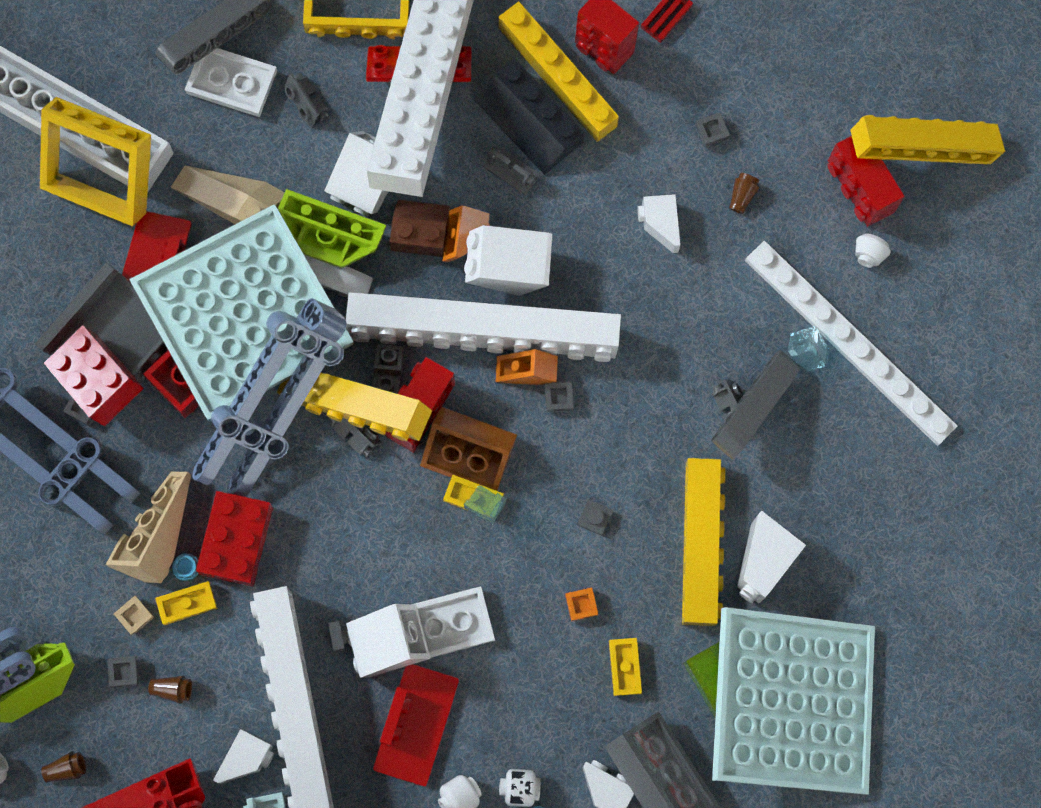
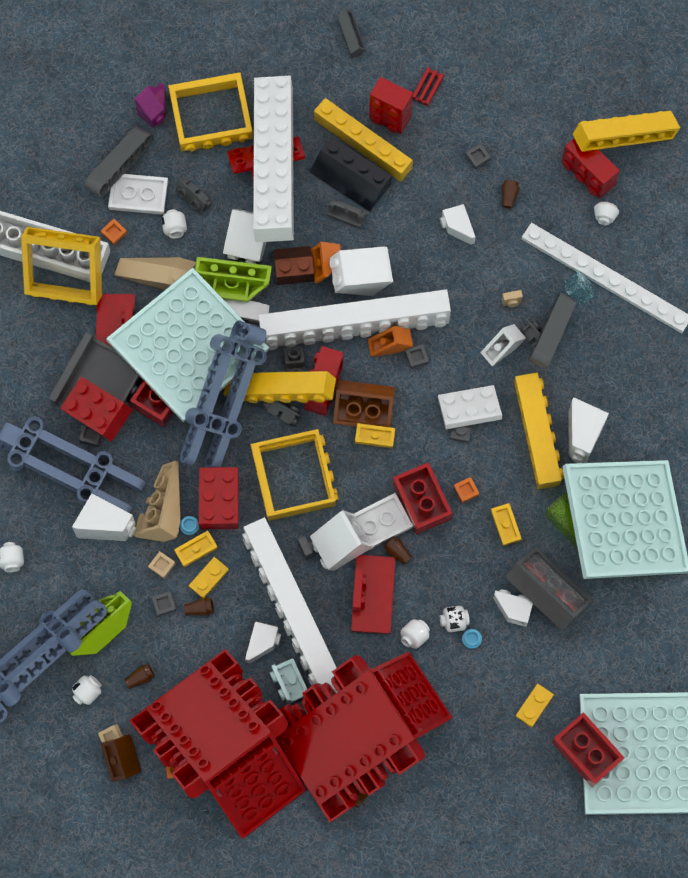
camera: 10 degrees left, 5 degrees down
clear light blue panel [464,485,507,526] -> none
none -> white slope [72,494,137,541]
none -> orange plate [101,219,127,245]
none -> white head [161,209,187,239]
none -> yellow plate [188,557,229,598]
none -> yellow window [251,429,339,521]
none -> reddish brown cone [384,536,412,565]
none -> red brick [392,462,453,535]
none -> white plate [438,385,502,429]
none -> white slope [480,324,526,366]
none -> tan plate [502,290,523,308]

